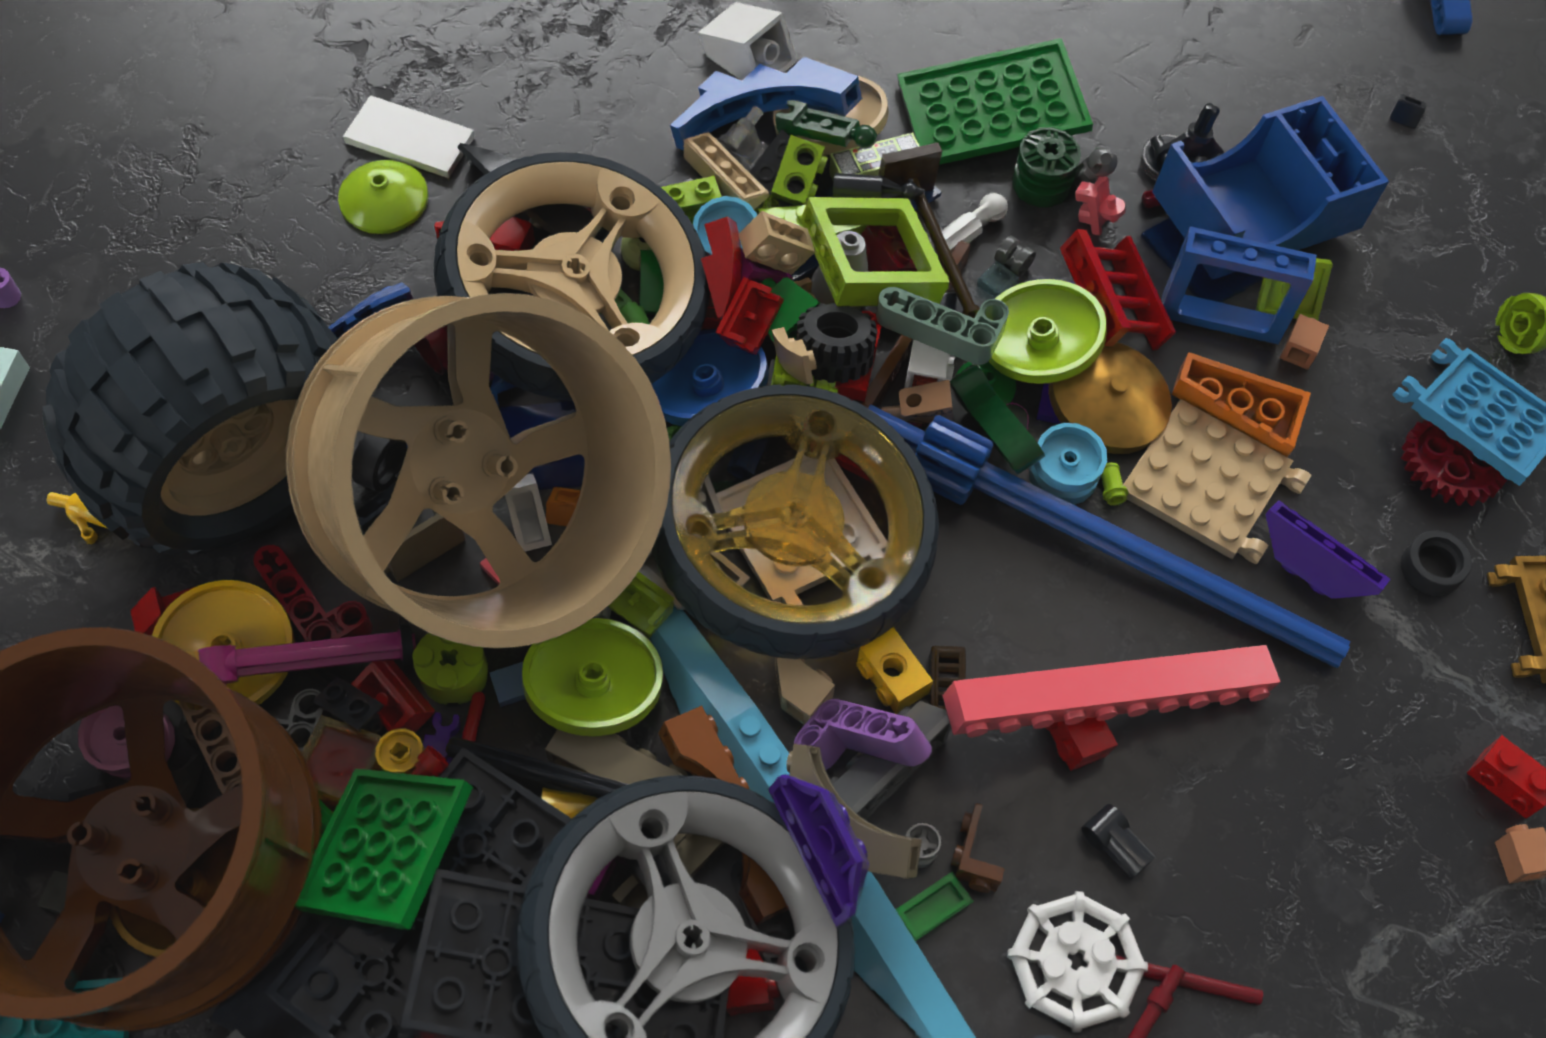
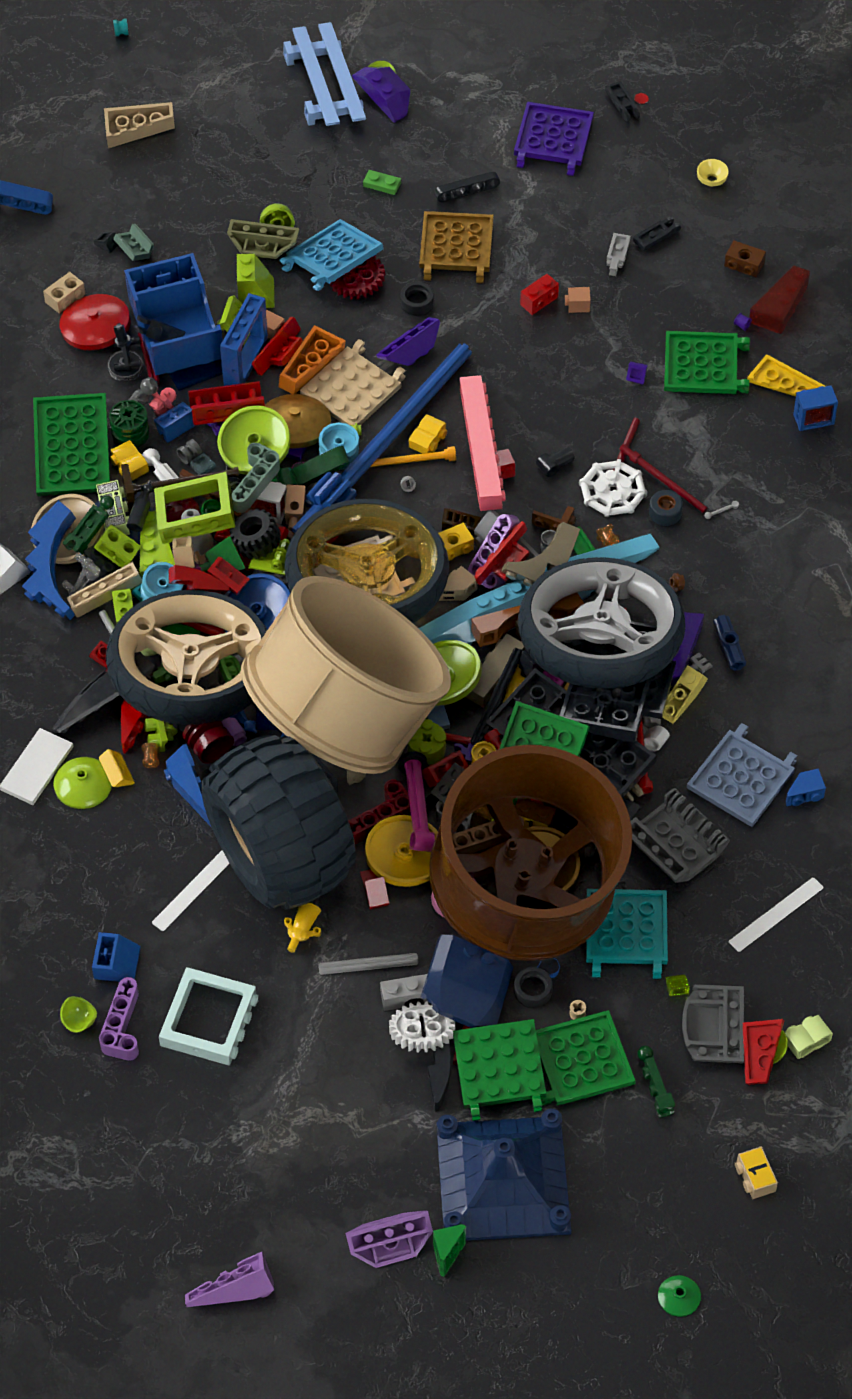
camera: 80 degrees left, 5 degrees down
dark purple wedge [768,774,870,928] -> none
tan slope [772,327,817,384] -> none
none -> tan brick [43,272,85,314]
none -> red dish [60,294,131,350]
none -> blue slope [92,932,141,982]
none -> yellow slope [99,749,134,787]
none -> yellow brick [110,440,149,480]
none -> sand green bracket [114,224,154,261]
none -> black hinge [133,315,186,342]
none -> clear orange bush [142,743,159,768]
none -> blue hinge [154,402,196,443]
none -> olive wedge [227,219,299,259]
none -> lime slope [237,254,275,308]
none -> red bracket [252,317,303,376]
none -> light grey axle [319,953,418,975]
none -> light orange piece [370,446,456,467]
none -> light grey hinge [401,476,416,492]
none -> yellow brick [409,414,447,454]
none -> red bracket [474,521,530,585]
none -> clear orange brick [596,524,619,547]
none -> dark purple tile [626,361,648,384]

